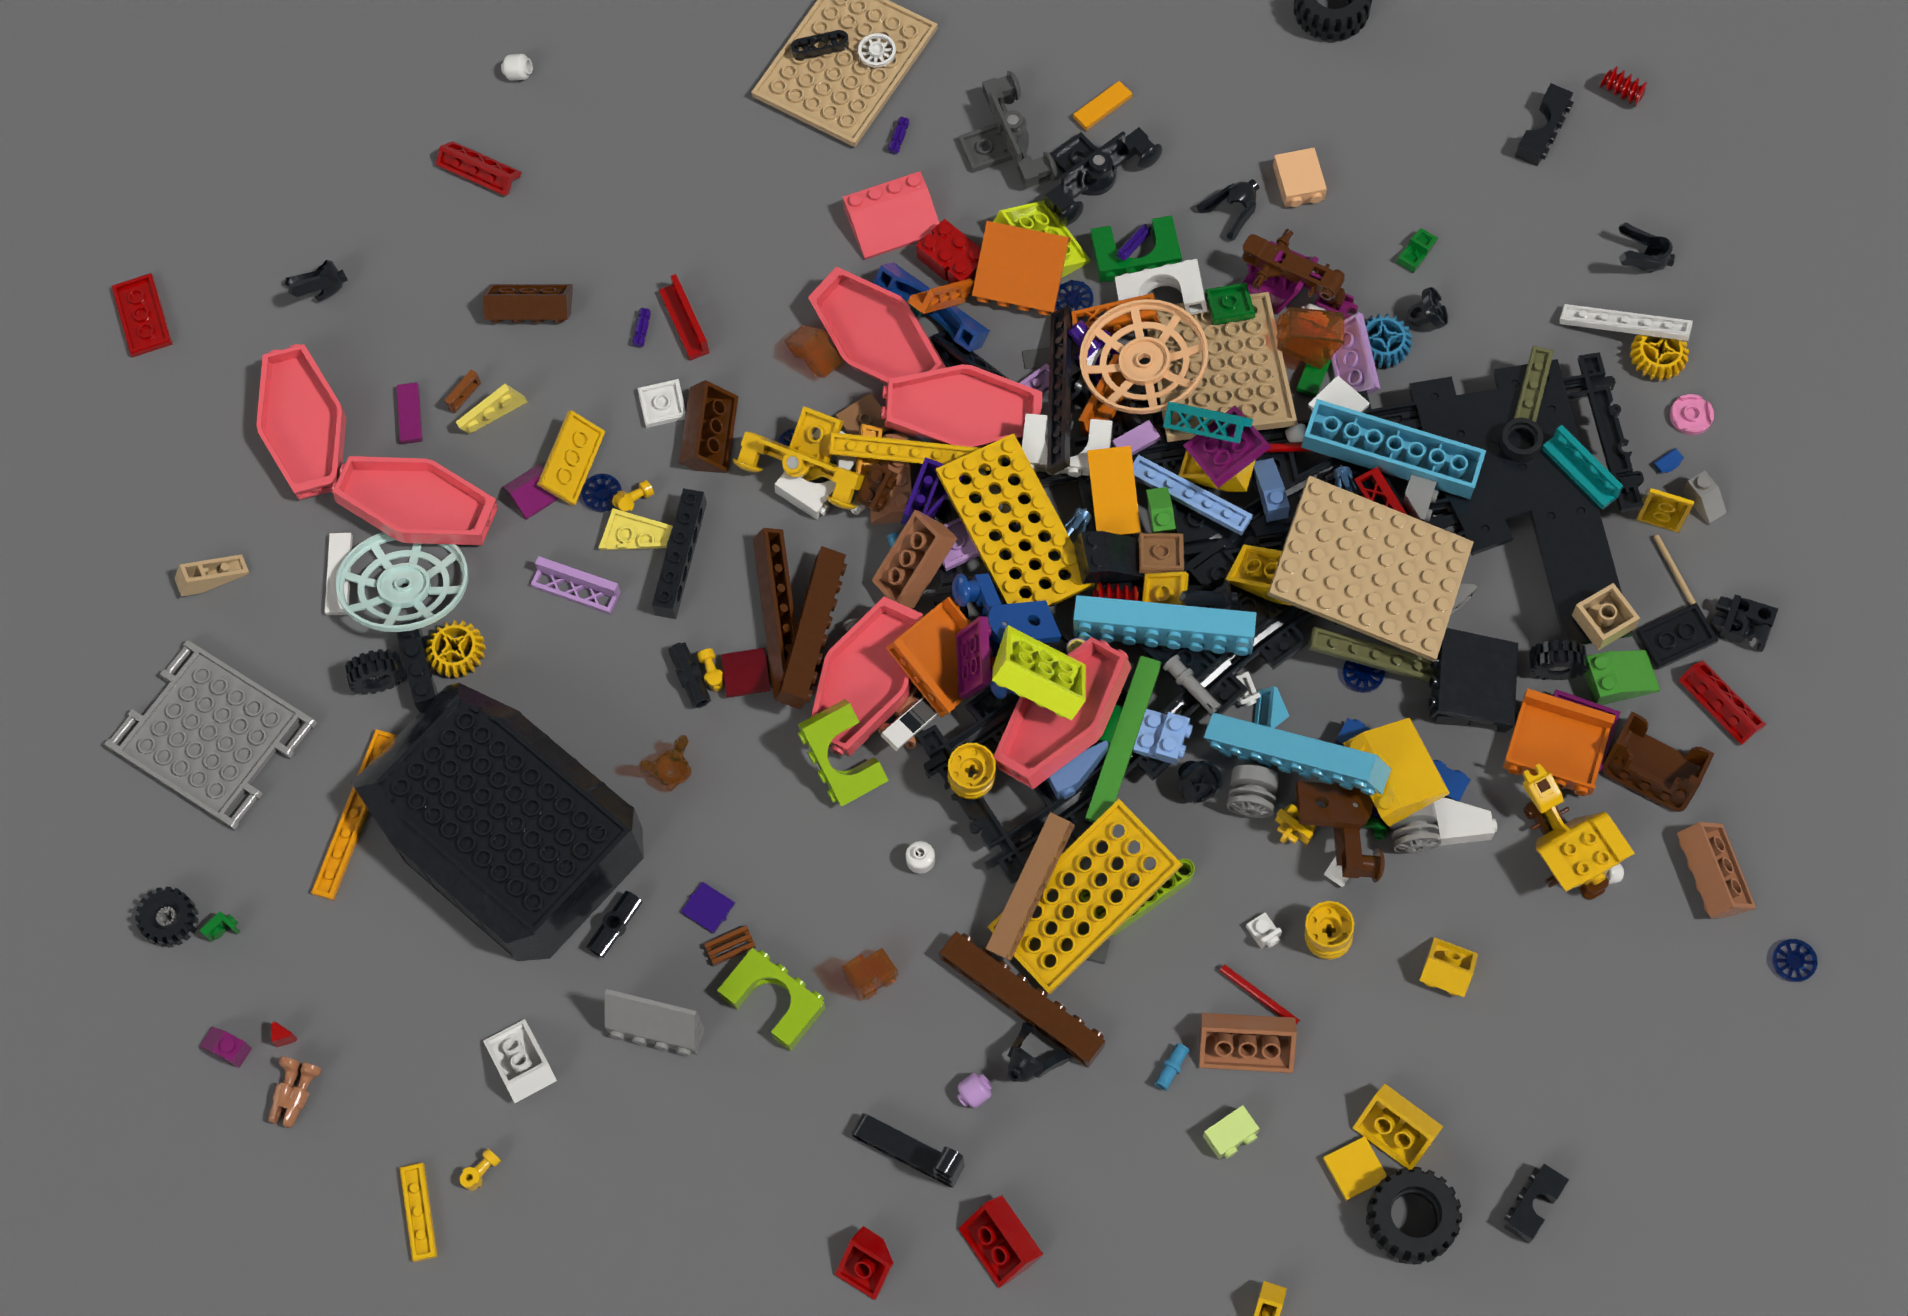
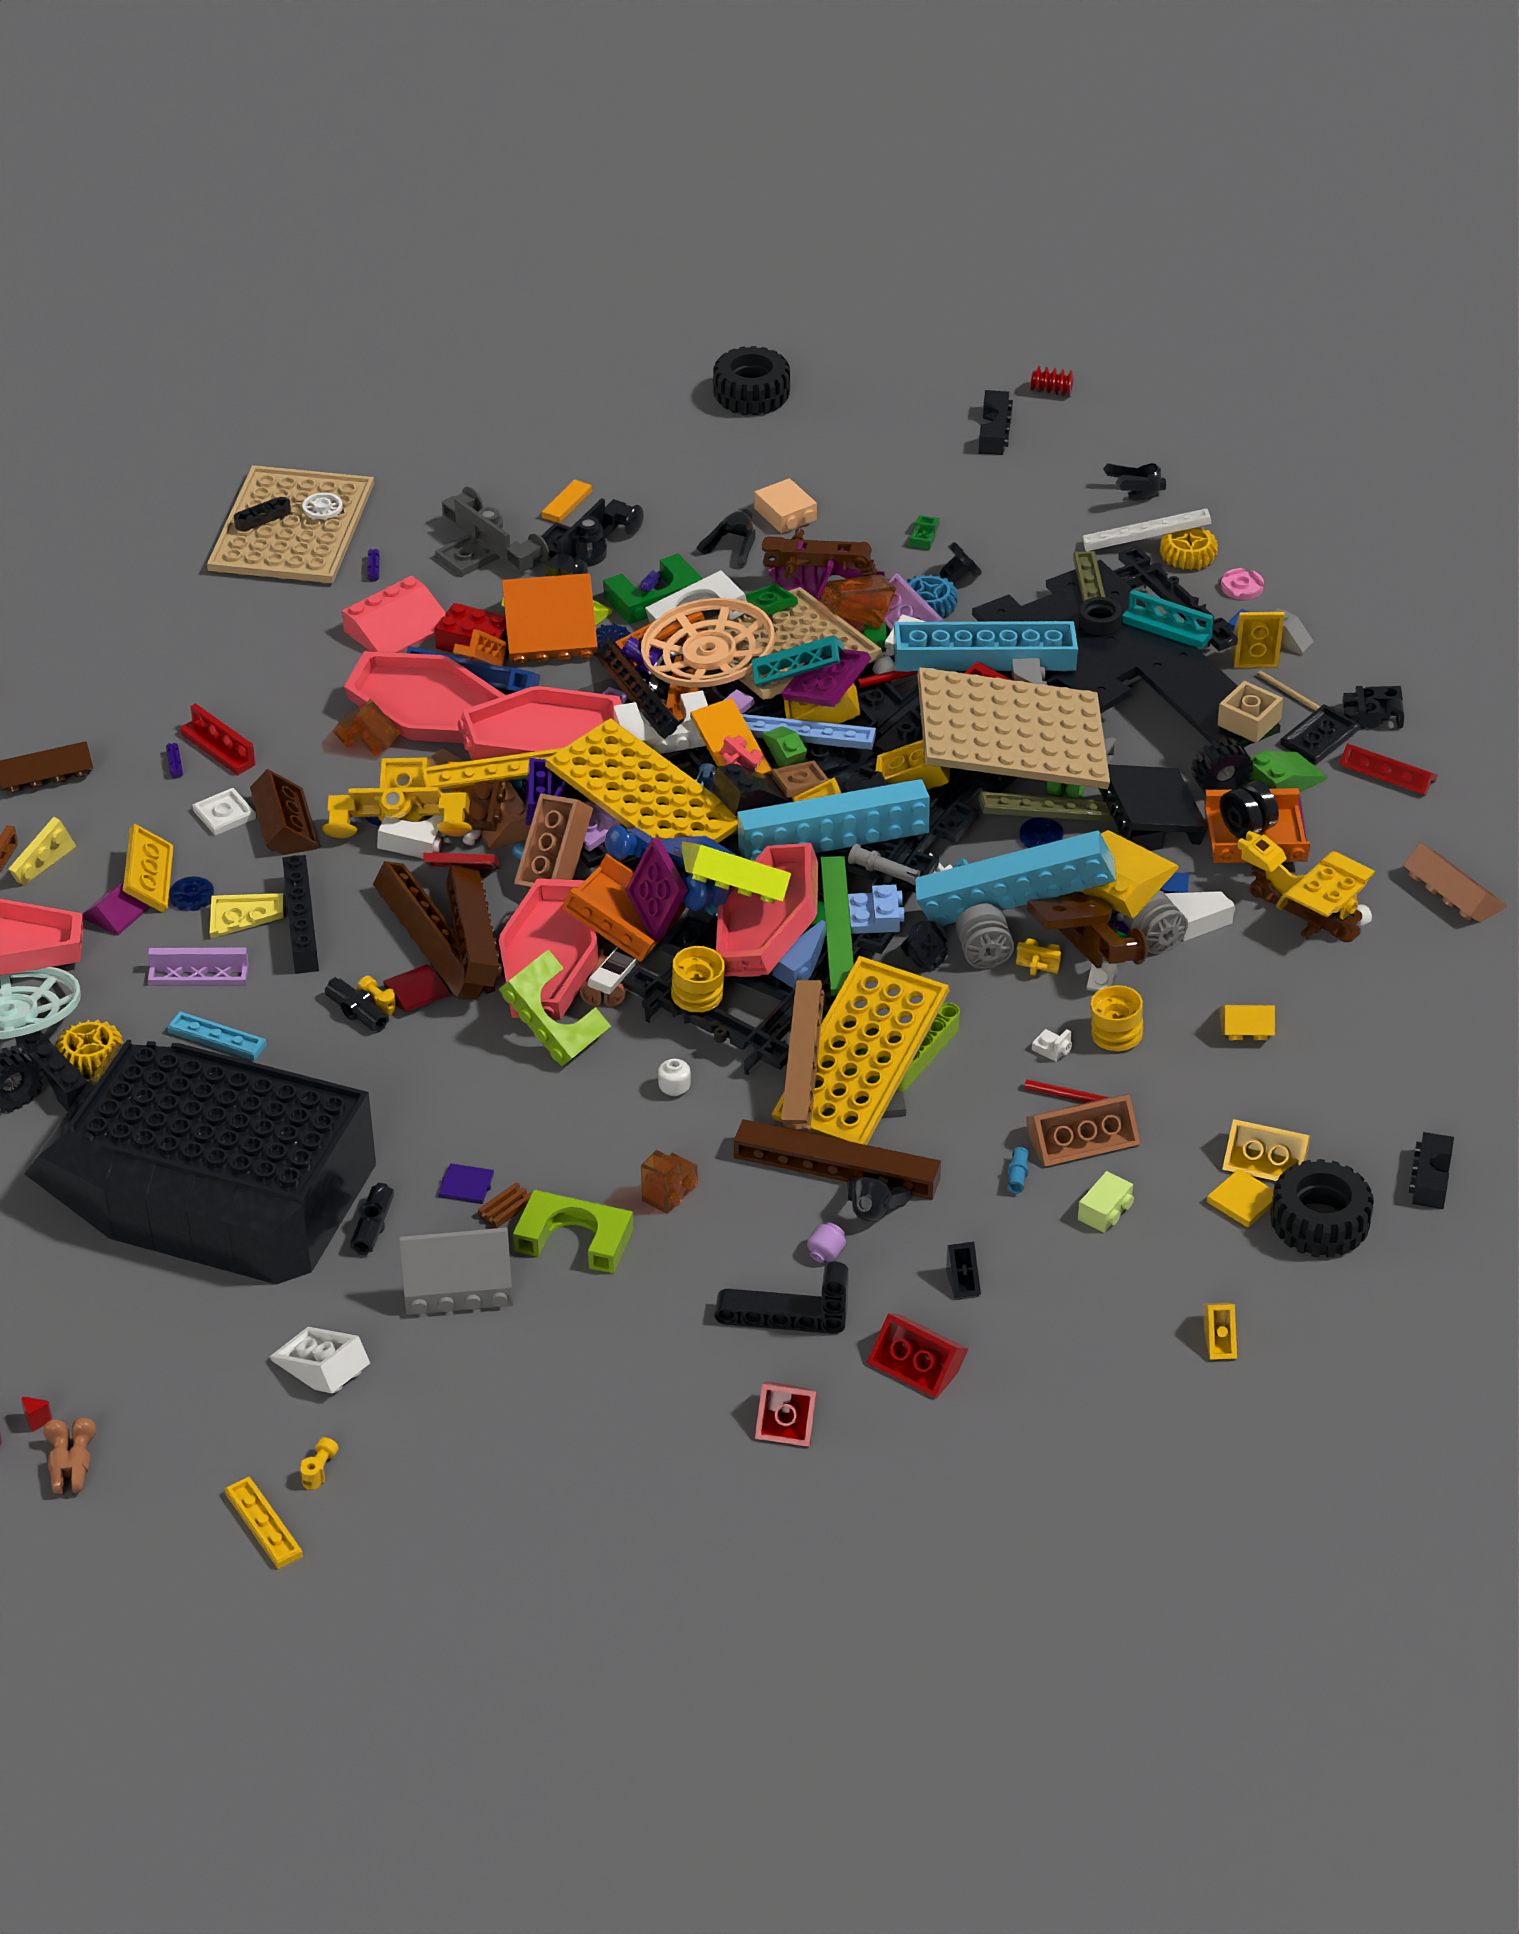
camera: 25 degrees left, 25 degrees down
light orange tile [311,729,397,901] -> none
yellow leg [612,480,654,511] -> none
clear orange hair [640,735,692,791] -> none
medium blue slope [1253,458,1290,522] -> none
reddish brown windscreen [1602,711,1715,812] -> none
none -> medium azure tile [167,1011,267,1061]
none -> red tile [423,852,499,869]
none -> coral hips [719,735,763,771]
none -> black slope [946,1241,981,1298]
none -> black wheel [1219,780,1279,840]

